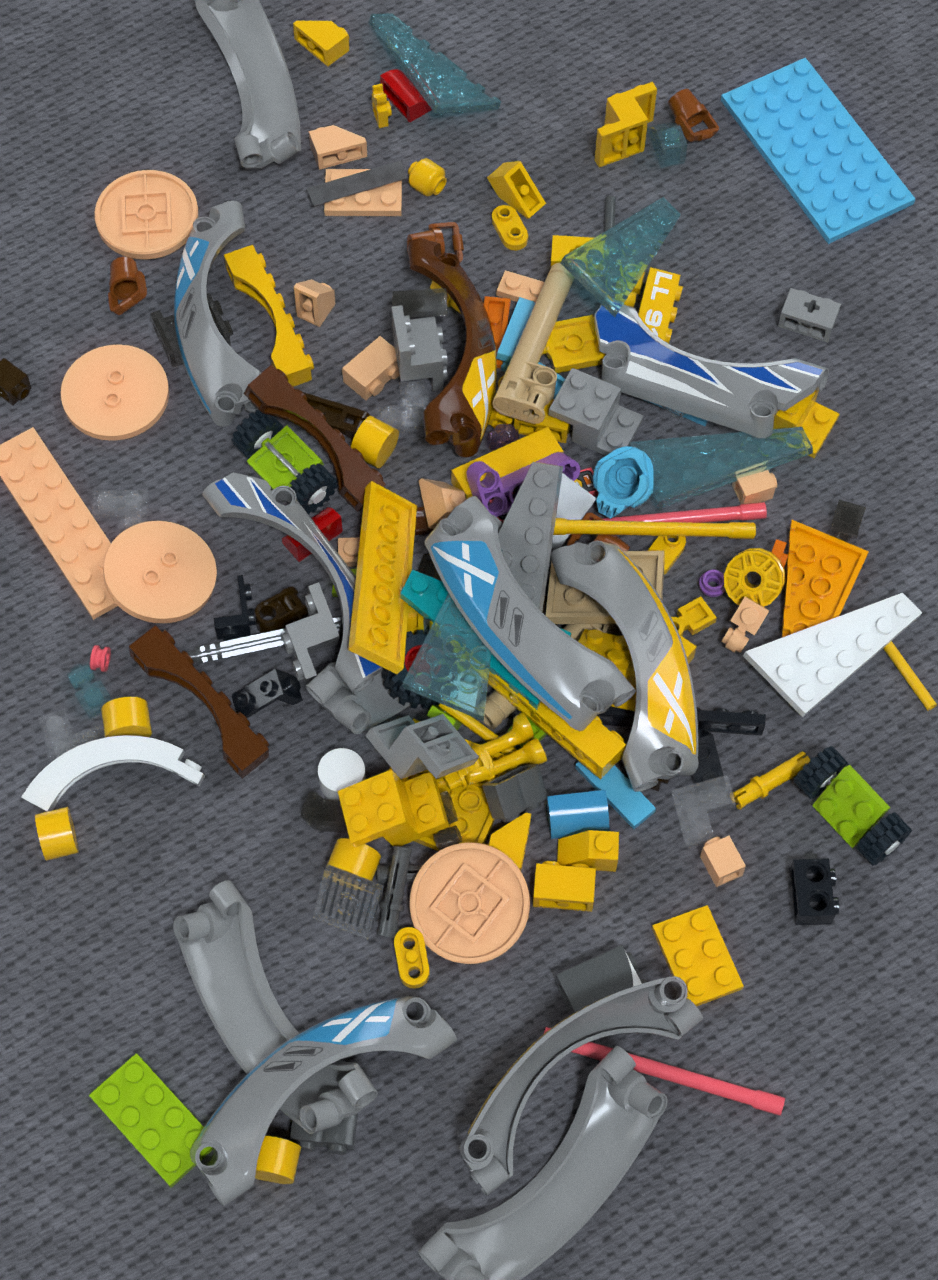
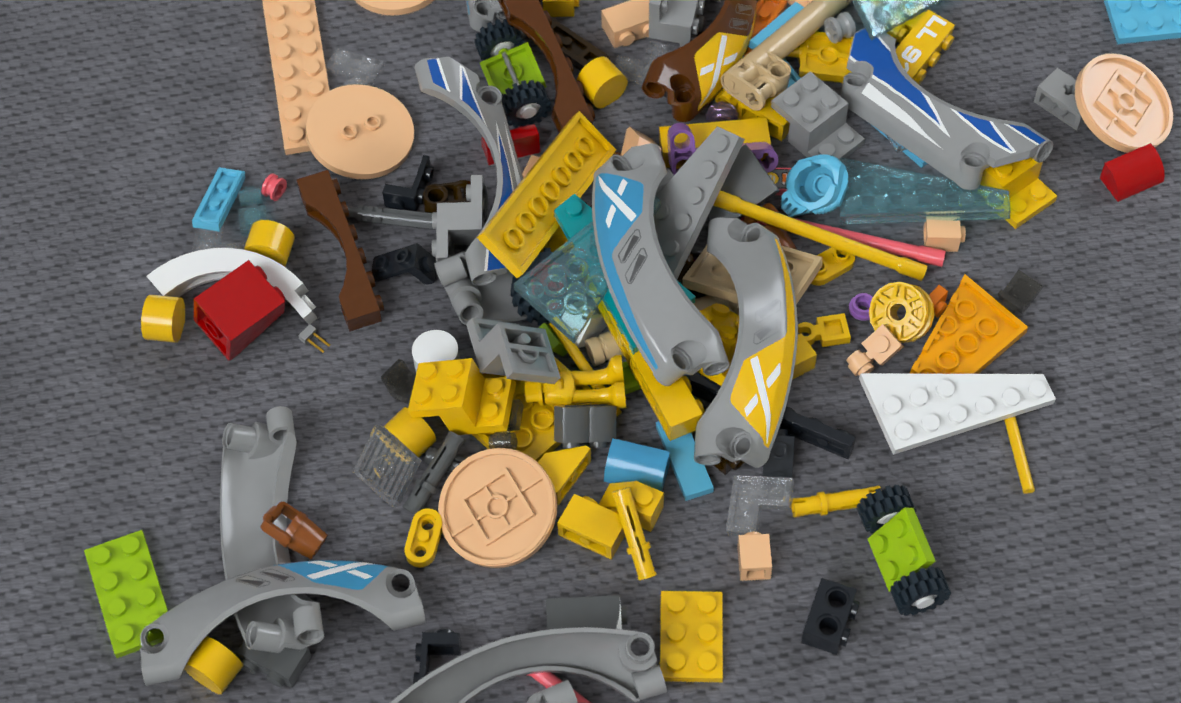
camera: 25 degrees right, 5 degrees down
none -> medium azure tile [192,167,245,232]
none -> red slope [194,260,286,361]
none -> dark orange piece [260,501,328,560]
none -> light grey piece [298,324,330,353]
none -> black bracket [413,629,462,684]
none -> yellow pin [612,487,657,580]
none -> light grey wheel [824,12,856,43]
none -> light nougat plate [1075,54,1173,153]
none -> red brick [1100,143,1165,202]

